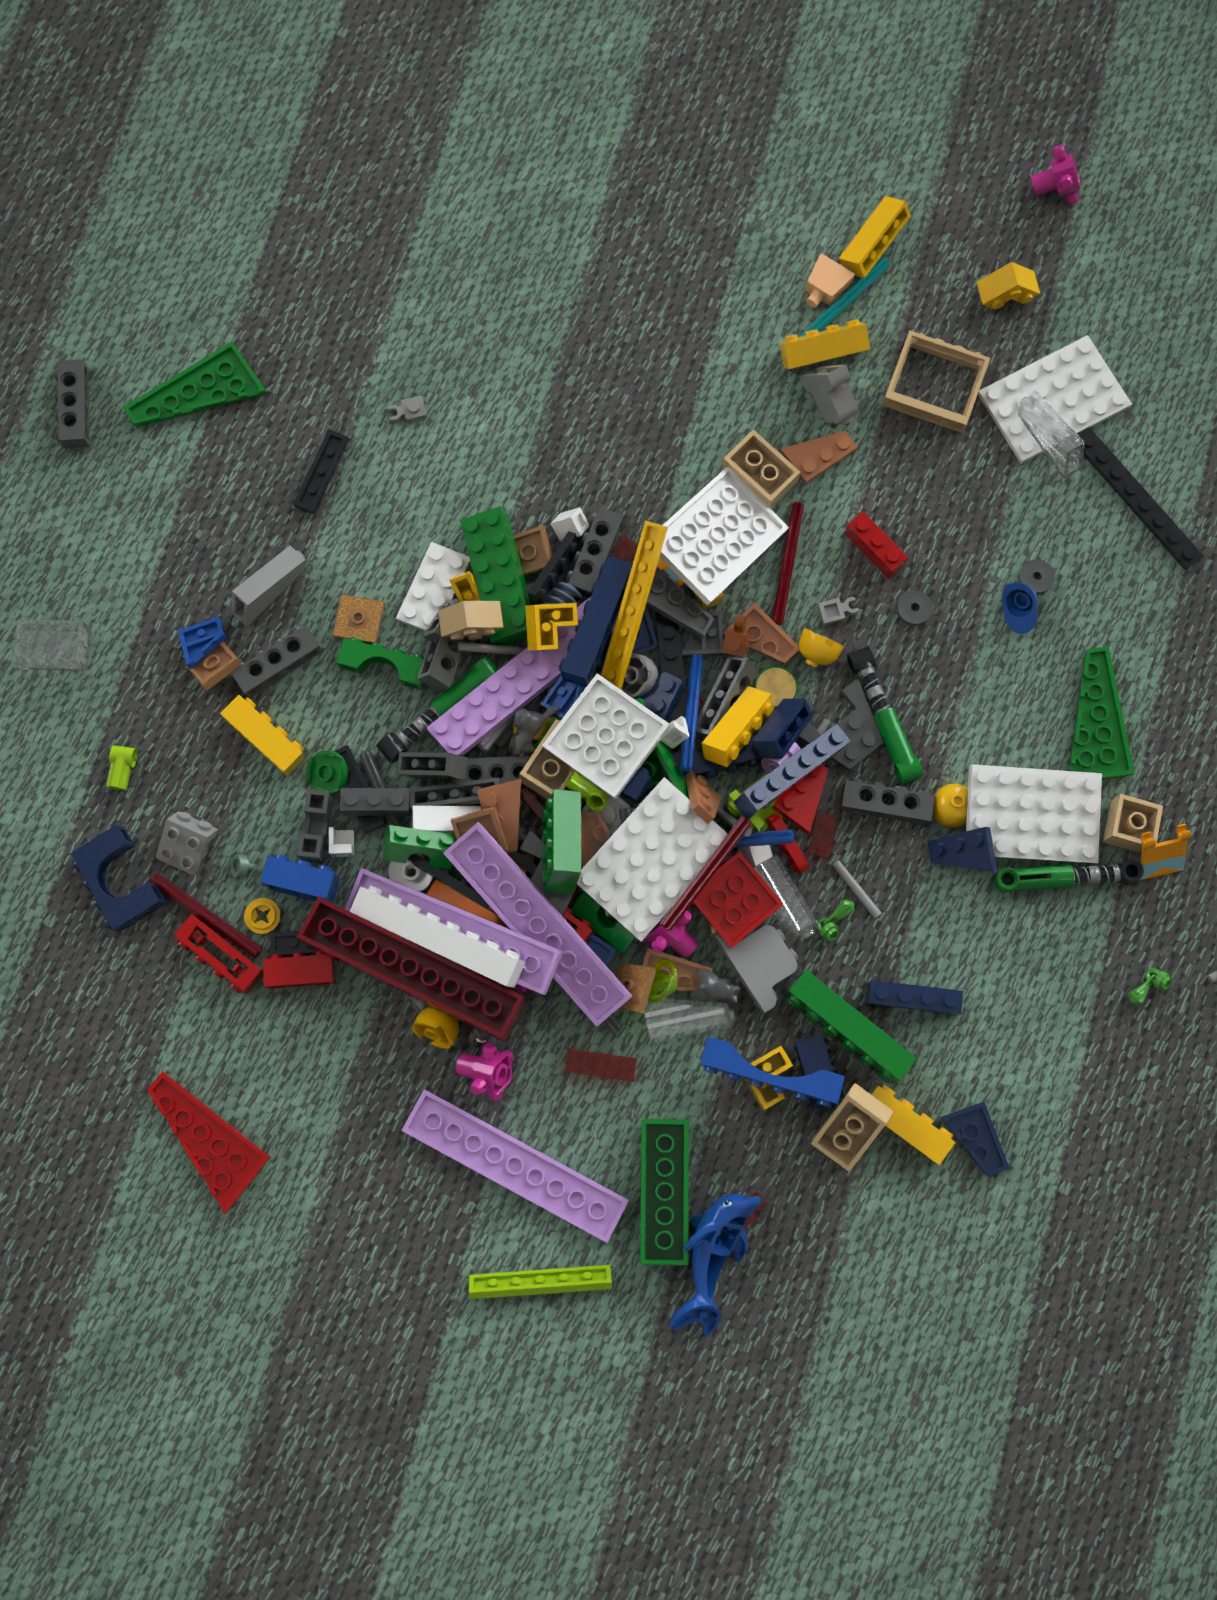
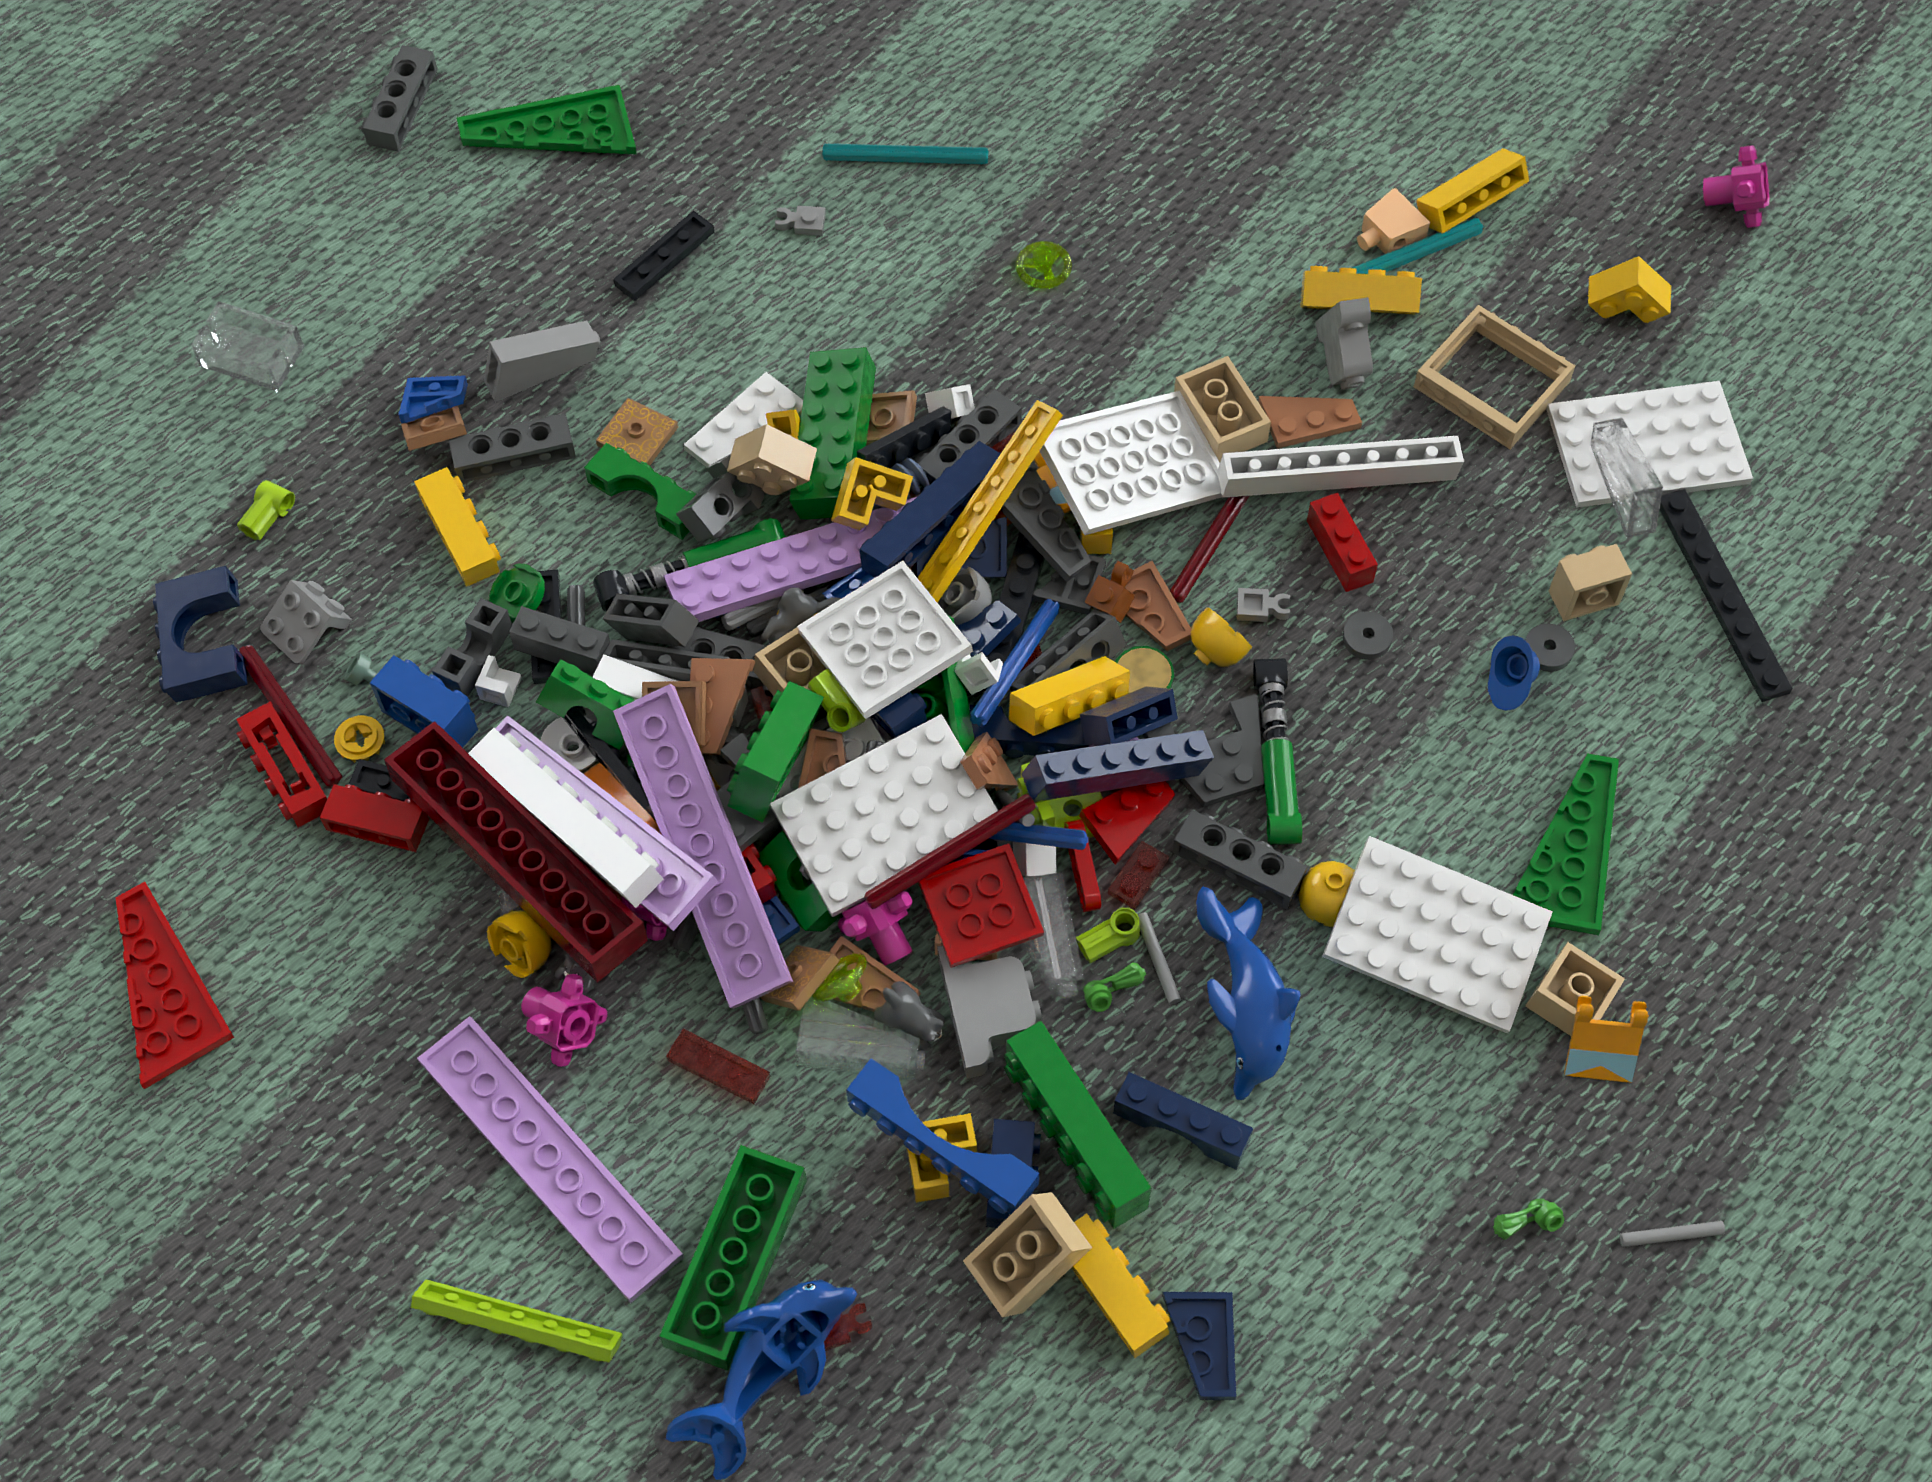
camera: 20 degrees right, 15 degrees down
light grey bar [457,642,523,655] -> none
dark blue wing [928,827,997,872] -> none
piece [993,859,1144,893] -> none
none -> teal axle [822,143,988,164]
none -> clear neon green piece [1015,241,1072,289]
none -> lime piece [1075,908,1140,964]
none -> blue animal [1196,886,1301,1100]
none -> white brick [1217,436,1464,498]
none -> tan brick [1549,544,1632,621]

